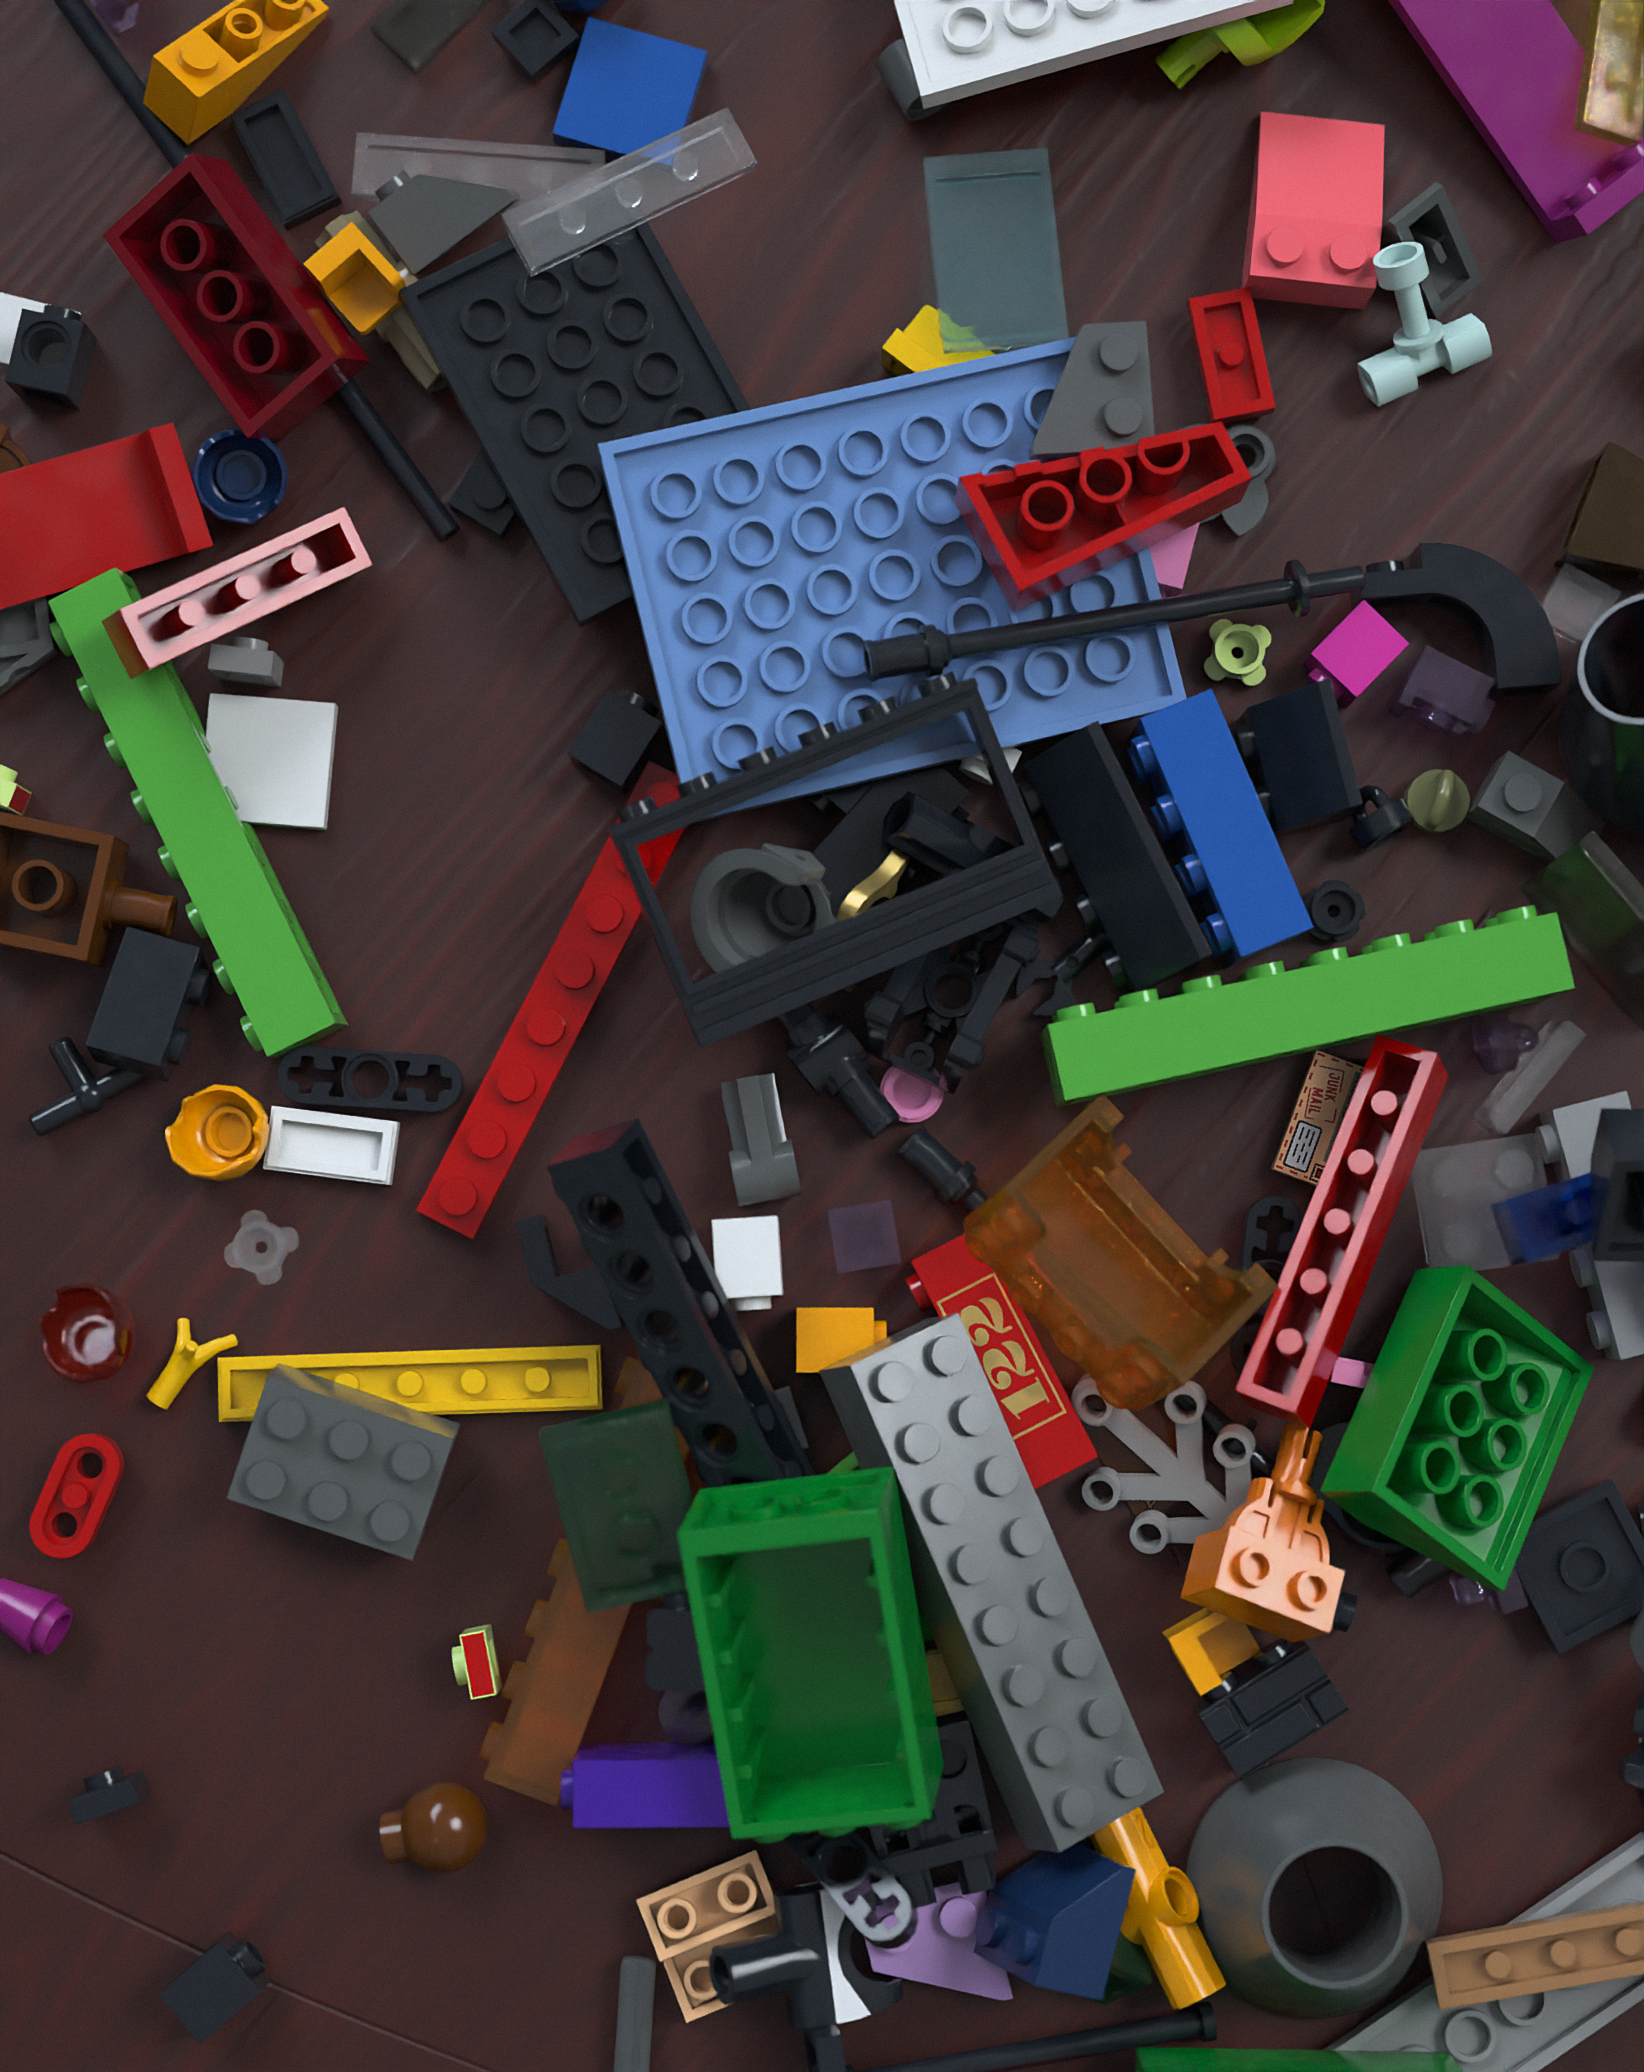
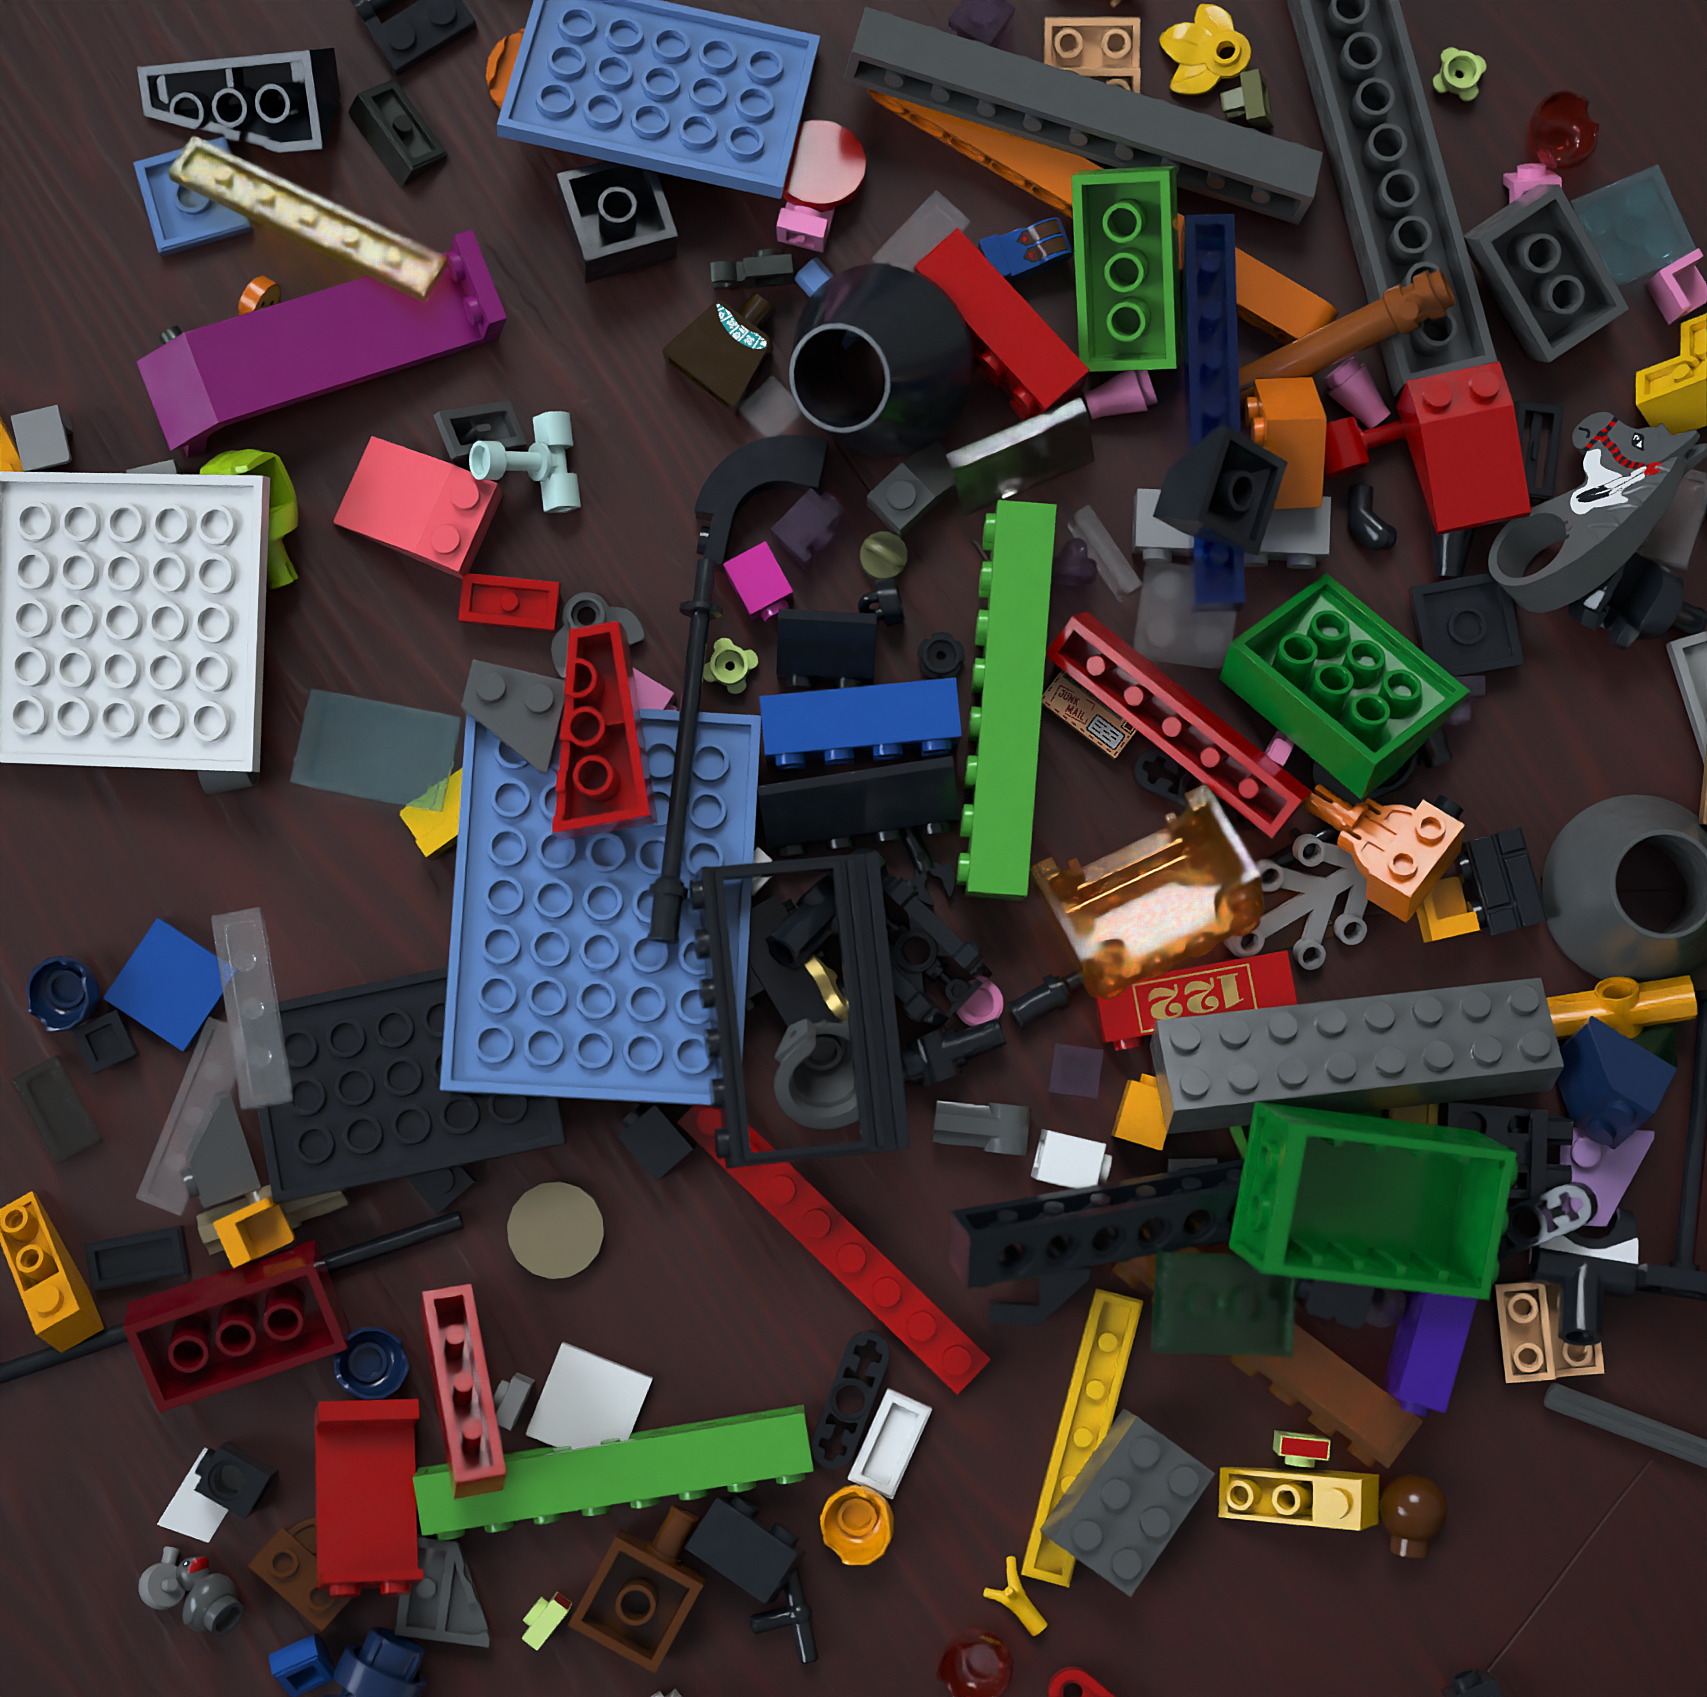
camera: 75 degrees left, 0 degrees up
clear plate [224,1210,300,1285] -> none
none -> dark tan tile [507,1181,605,1279]
none -> yellow slope [1219,1467,1379,1531]

